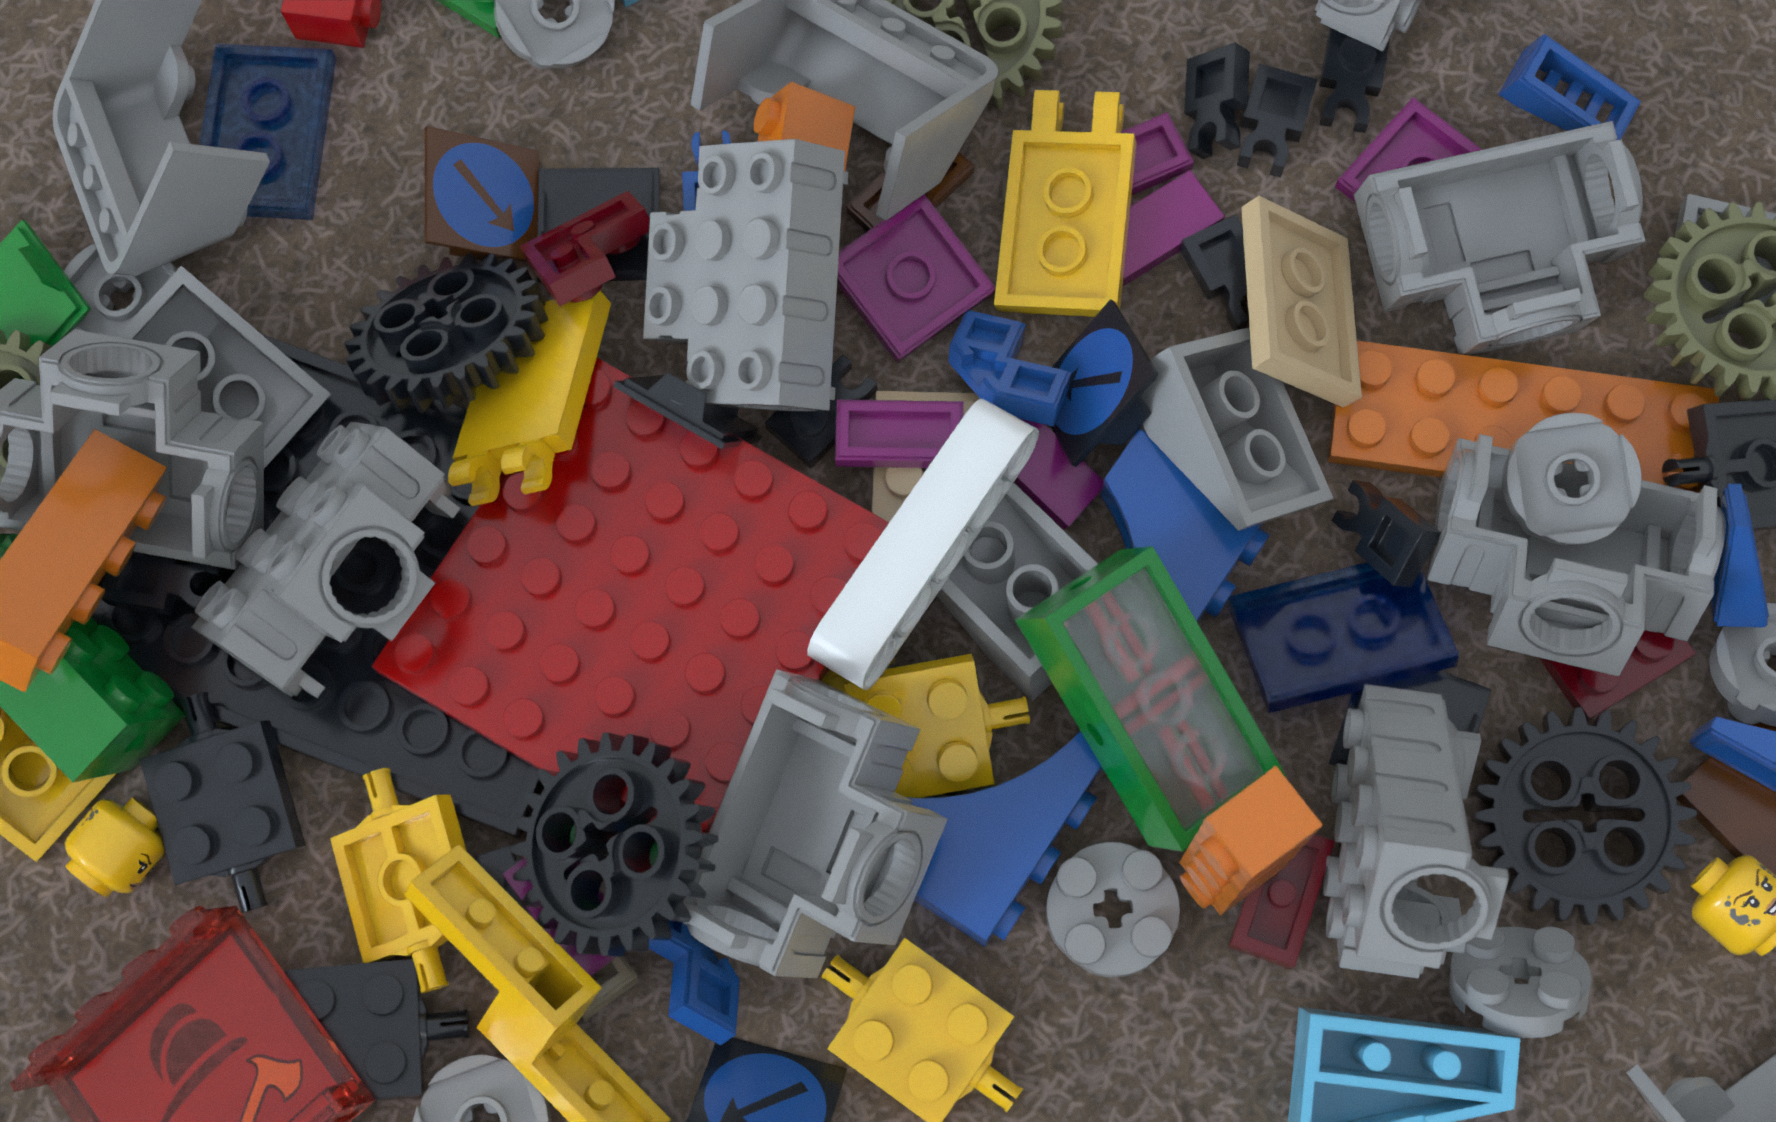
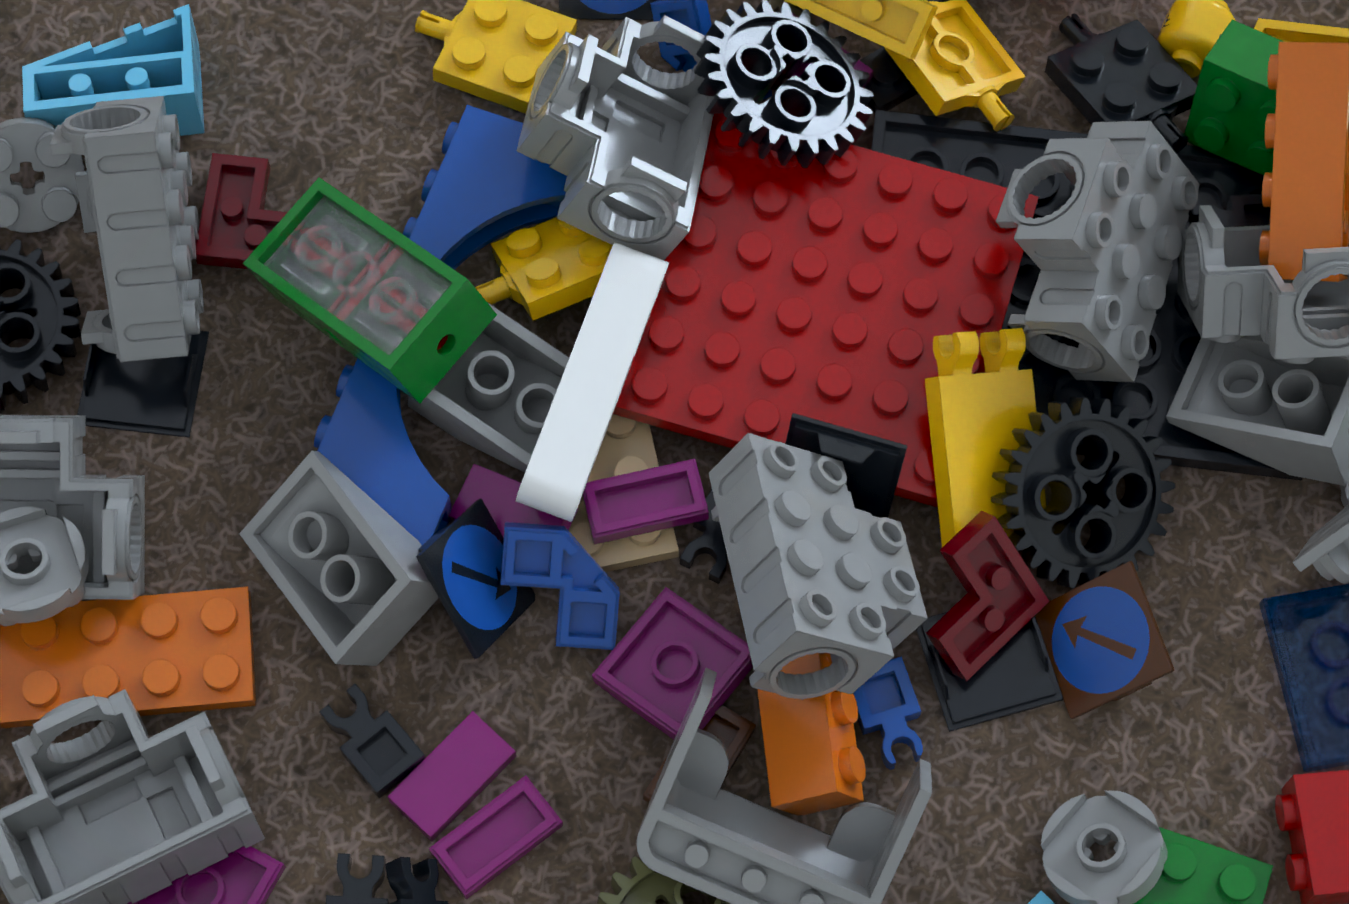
camera: 160 degrees right, 5 degrees down
yellow tile [994,90,1137,317] -> none
light grey plate [1046,842,1180,978] -> none
orange brick [1180,766,1323,916] -> none
clear blue tile [1229,562,1459,714] -> none
tan plate [1241,196,1362,408] -> none
black plate [1331,480,1441,588] -> none

